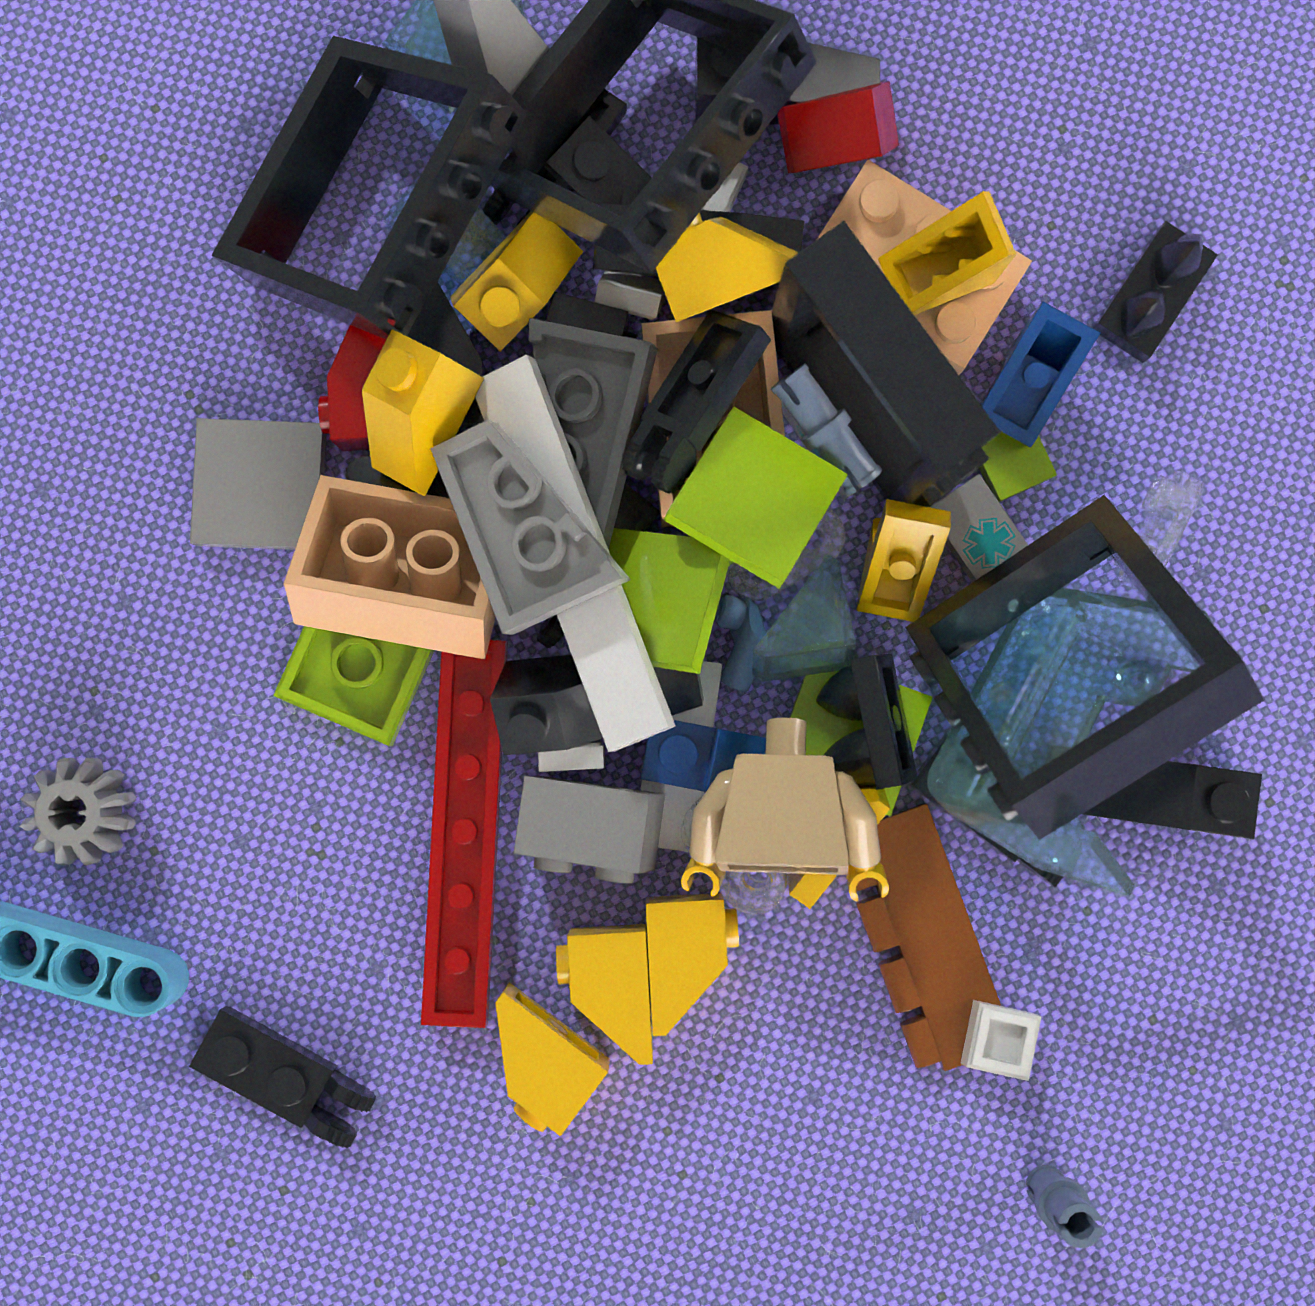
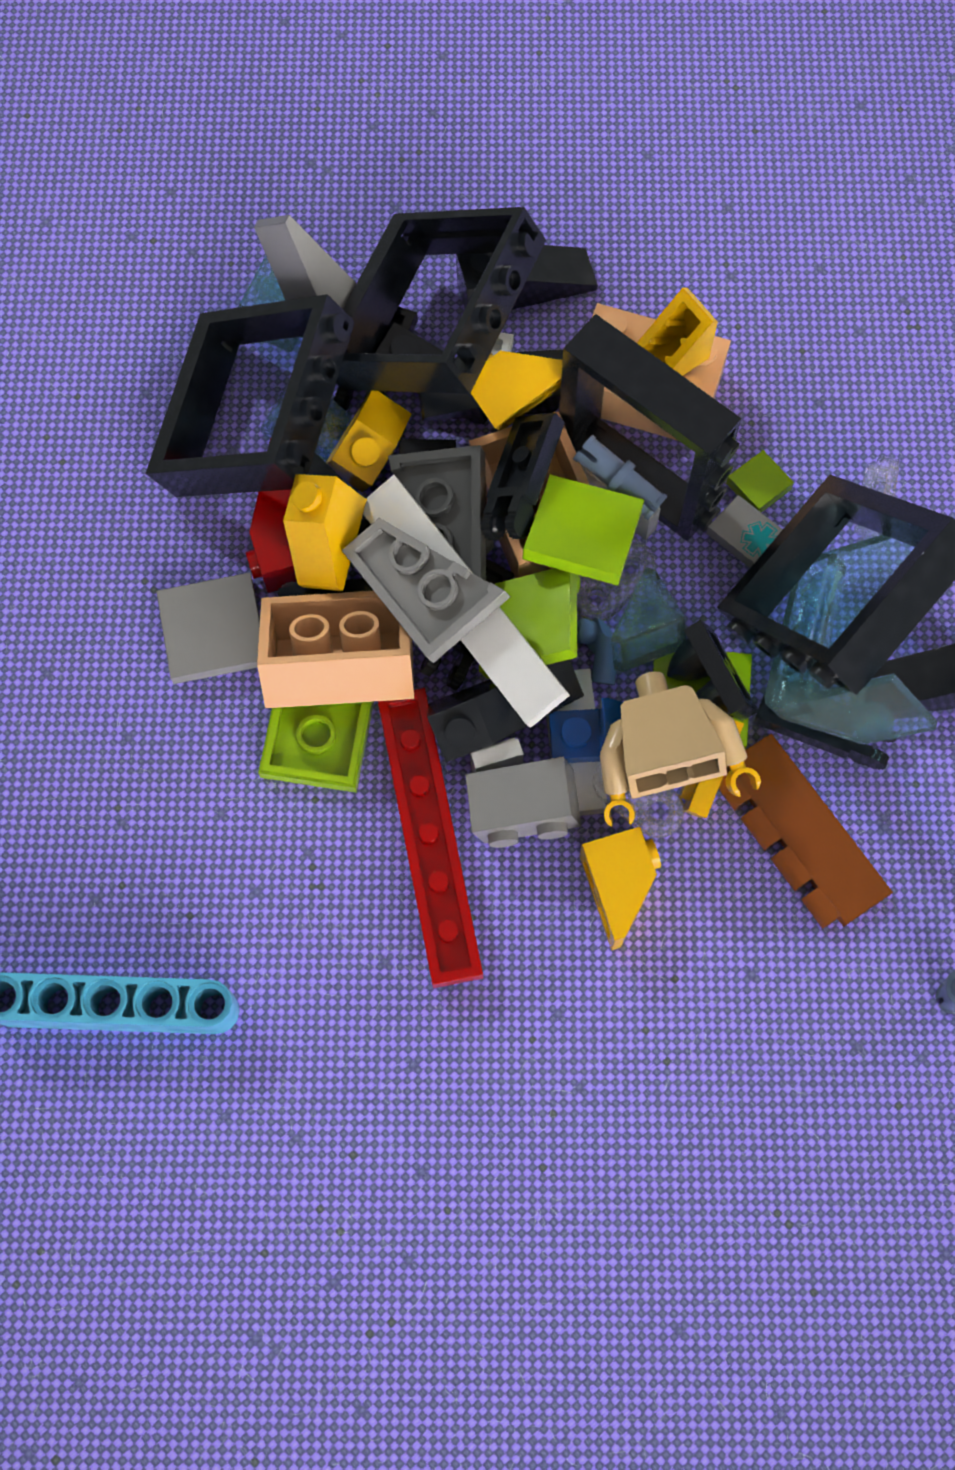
camera: 10 degrees left, 15 degrees down
light grey gear [19,758,137,866] -> none
black hinge [189,1006,376,1148] -> none
yellow slope [495,982,610,1136] -> none
yellow slope [556,924,653,1065] -> none
white tile [594,271,665,320] -> none
red slope [777,81,899,173] -> none
yellow slope [856,499,951,622] -> none
white tile [960,1000,1041,1081] -> none
blue slope [980,301,1100,447] -> none
black tile [1092,221,1218,363] -> none

